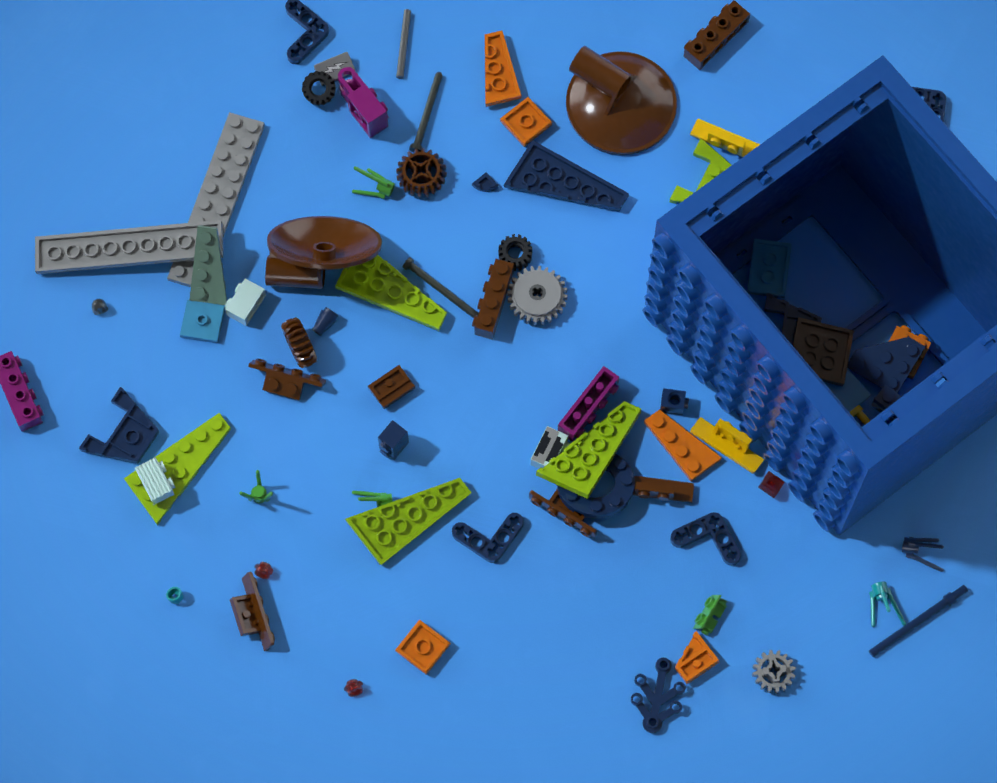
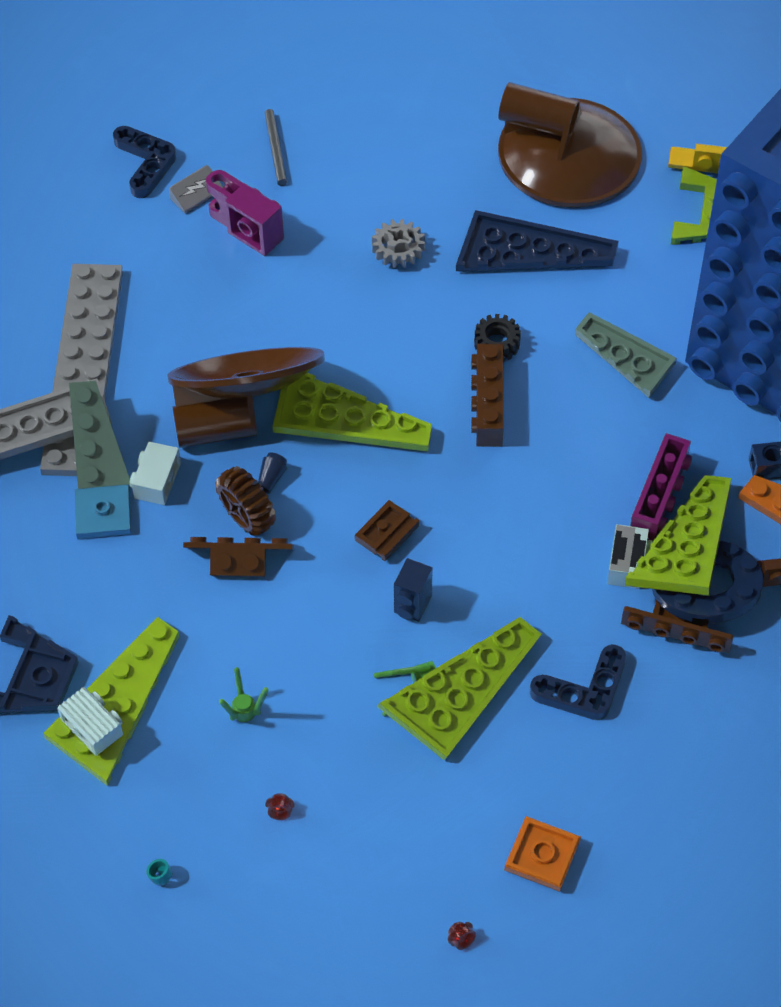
camera: 15 degrees left, 15 degrees down
bracket [230,572,275,651] -> none
black tyre [302,71,336,105] -> none
bright green plant [352,166,395,199] -> none
reddish brown gear [396,148,447,198] -> none
pearl dark grey bar [402,257,478,318] -> none
pearl dark grey bar [409,72,442,153] -> none
dark blue tile [472,172,498,192] -> none
orange wing [485,30,521,107] -> none
orange plate [500,97,552,147] -> none
light grey gear [507,266,567,325] -> none
reddish brown brick [683,0,750,70] -> none
none -> light grey gear [372,219,425,268]
none -> sand green wing [575,312,677,398]

